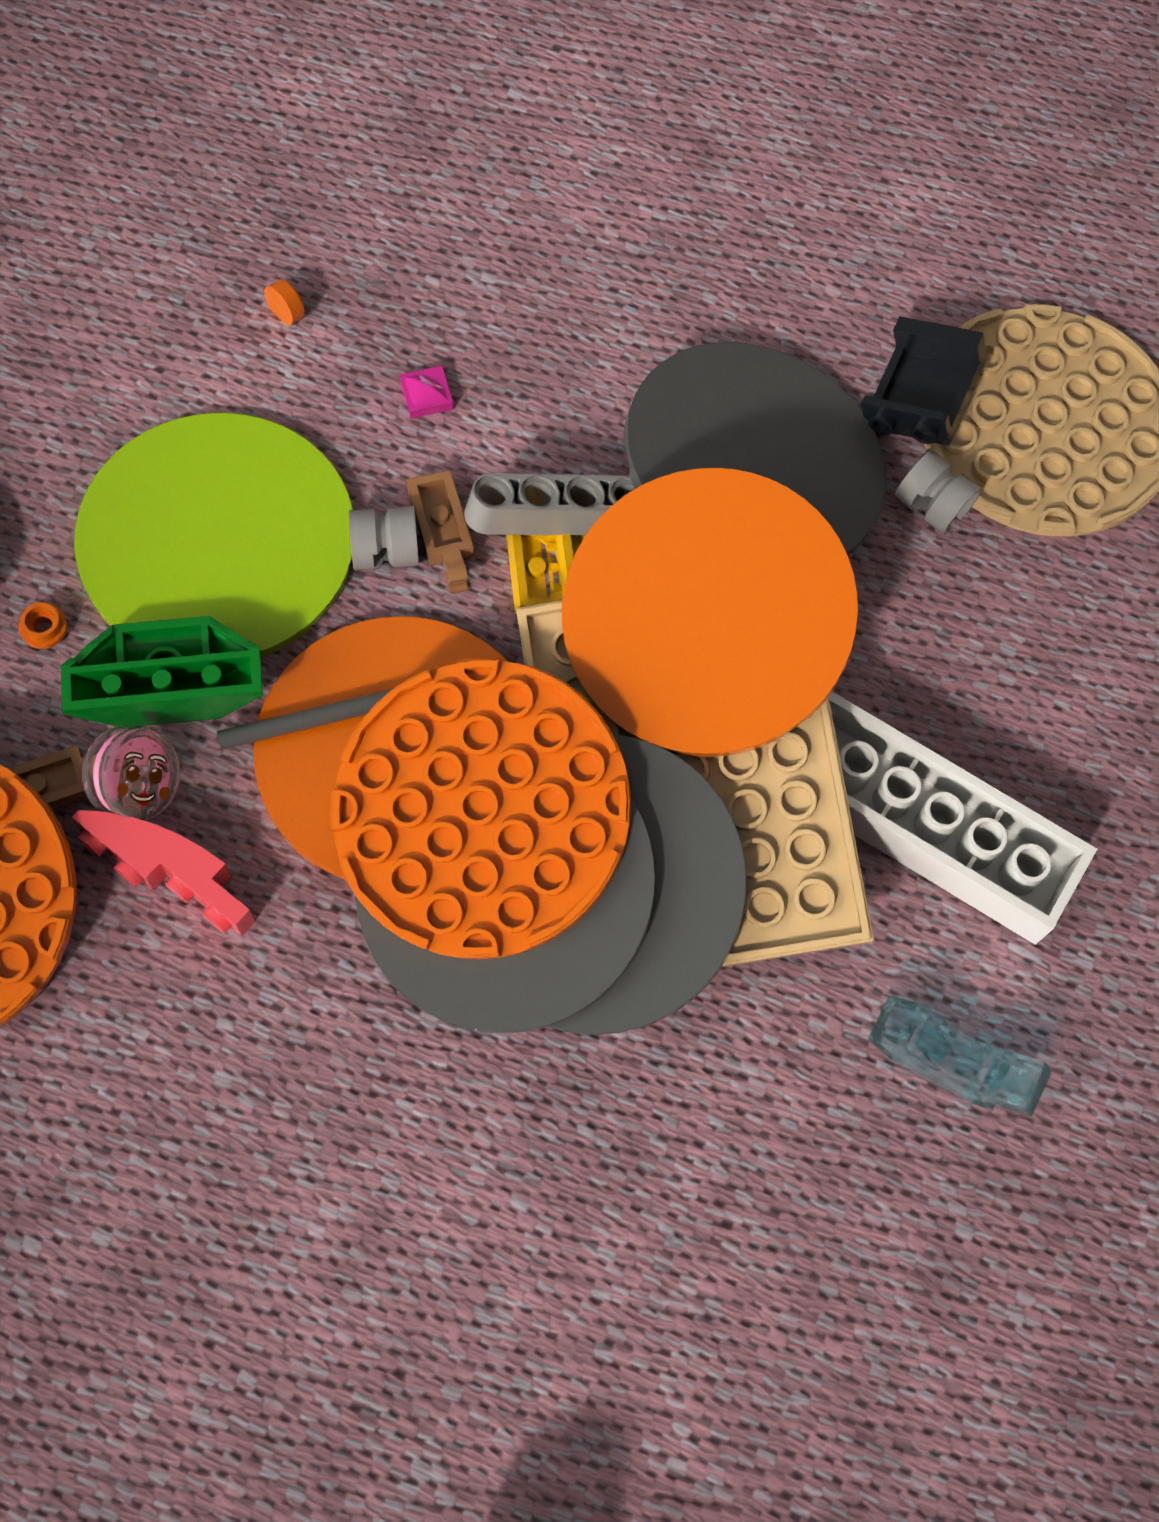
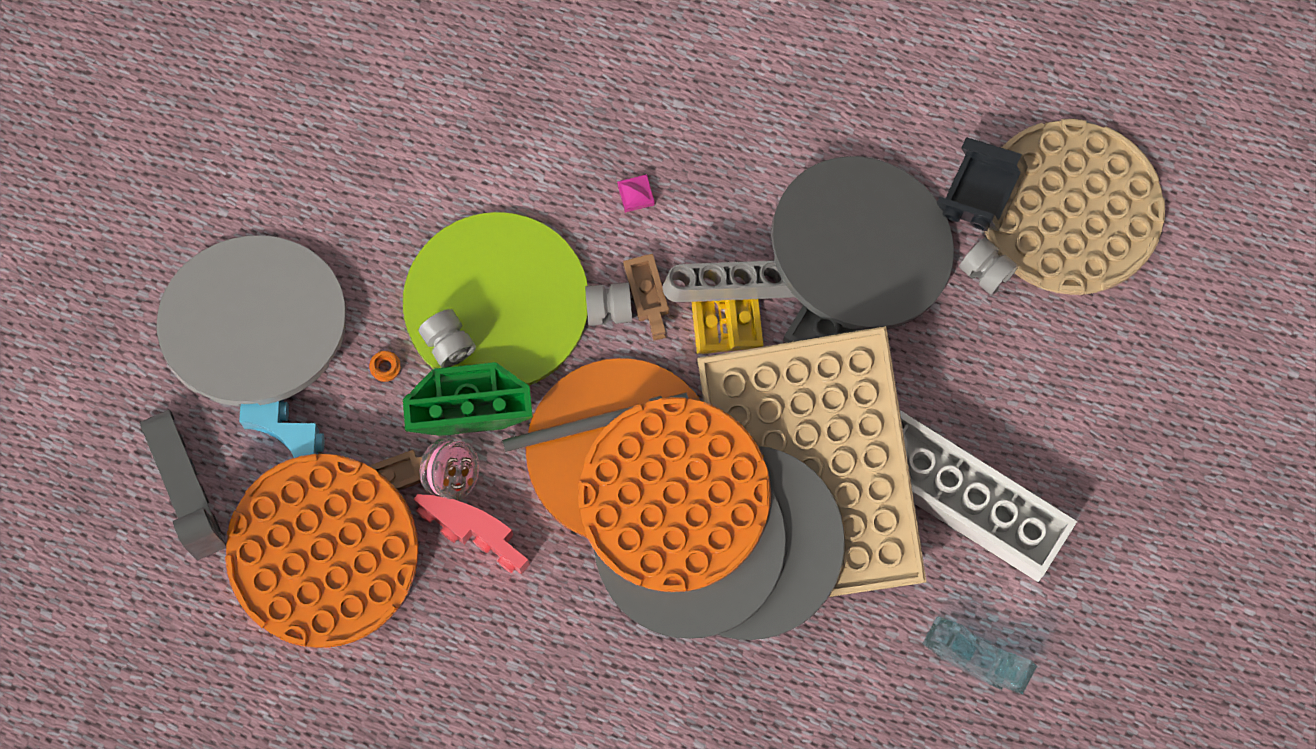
camera: 10 degrees right, 5 degrees up
orange tile [264,279,305,327] -> none
orange tile [562,468,858,757] -> none
none -> light grey wheel [418,309,476,368]

